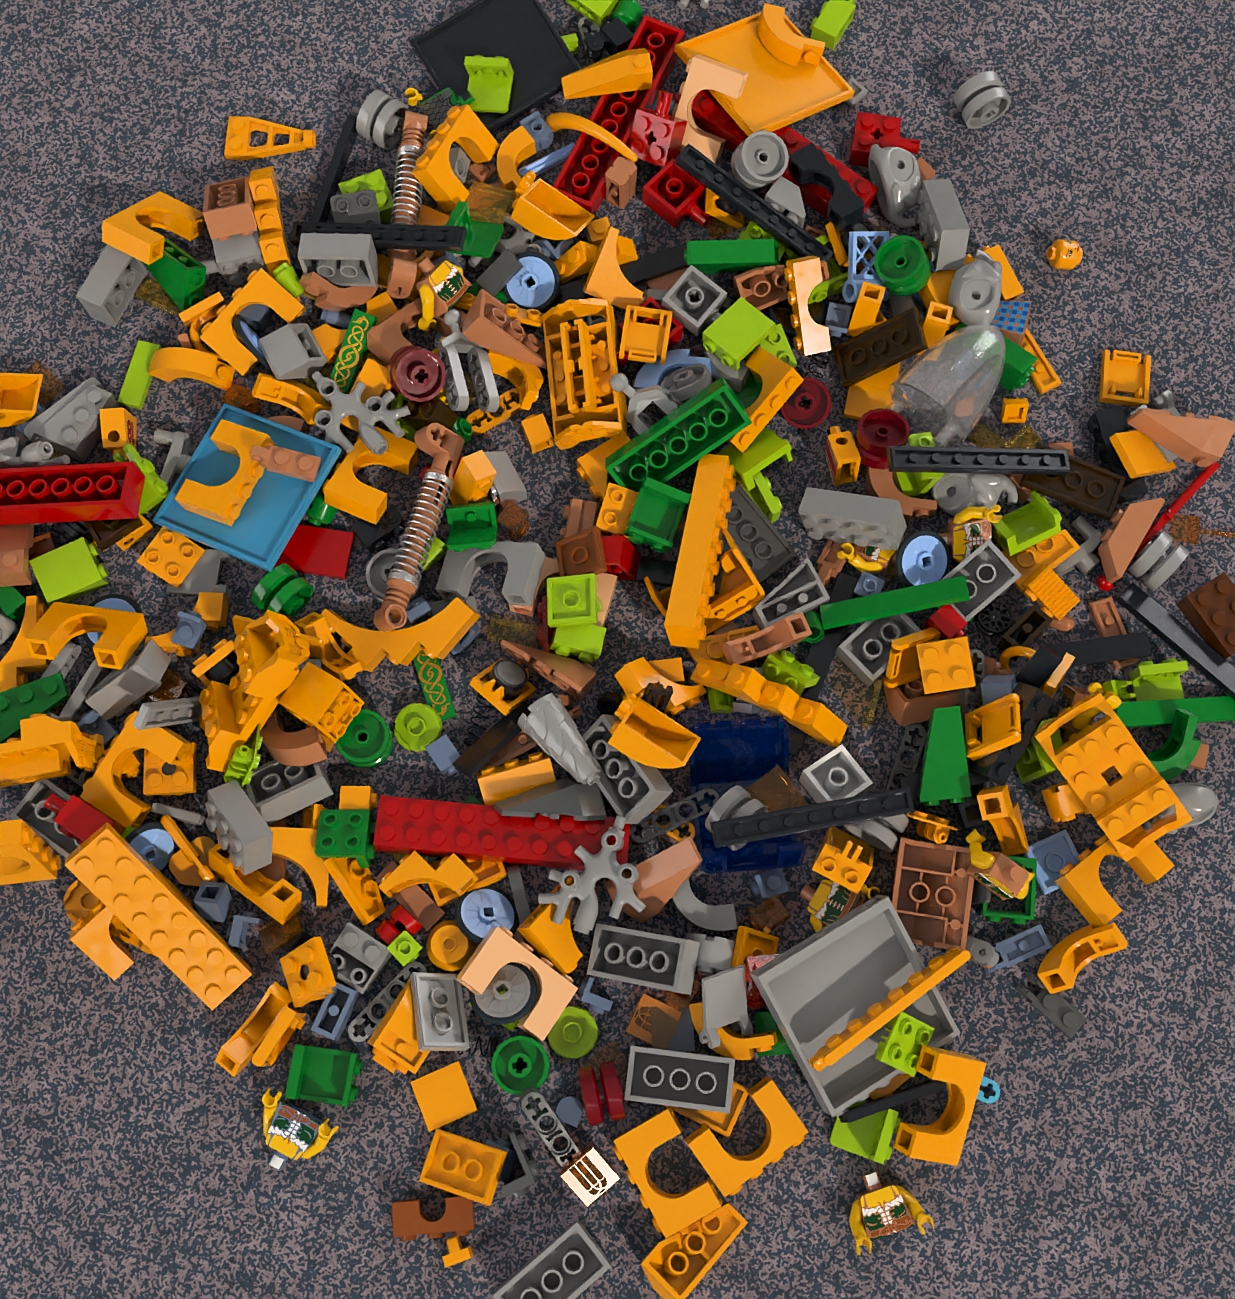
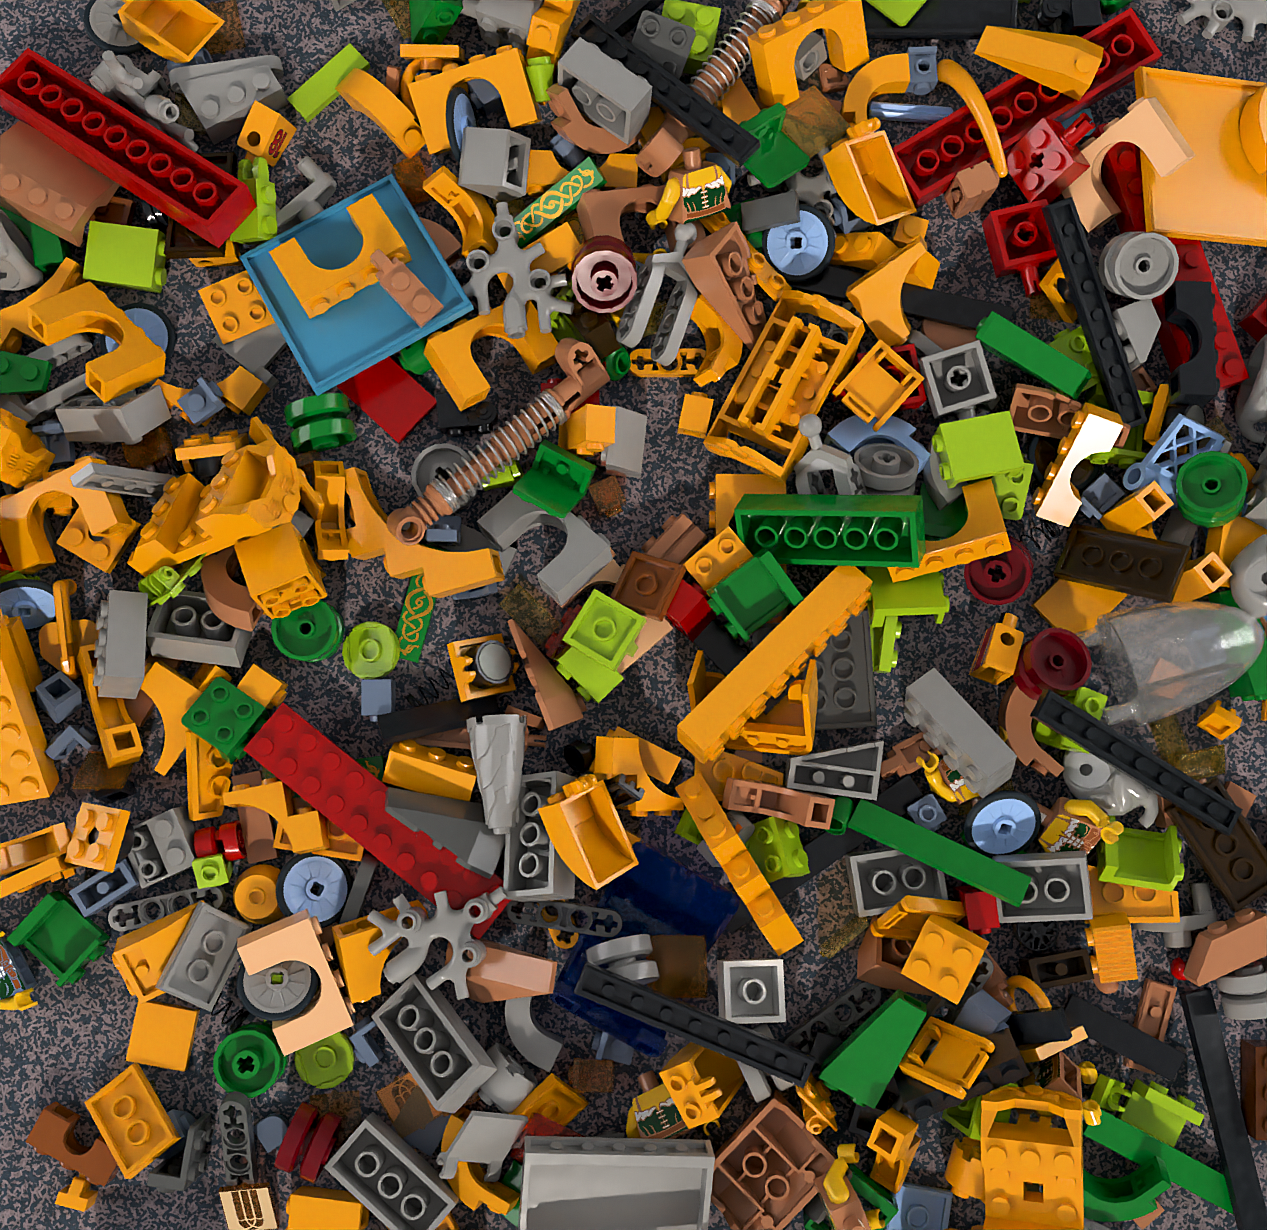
camera: 30 degrees right, 10 degrees up
light grey tile [151,802,206,827] -> none

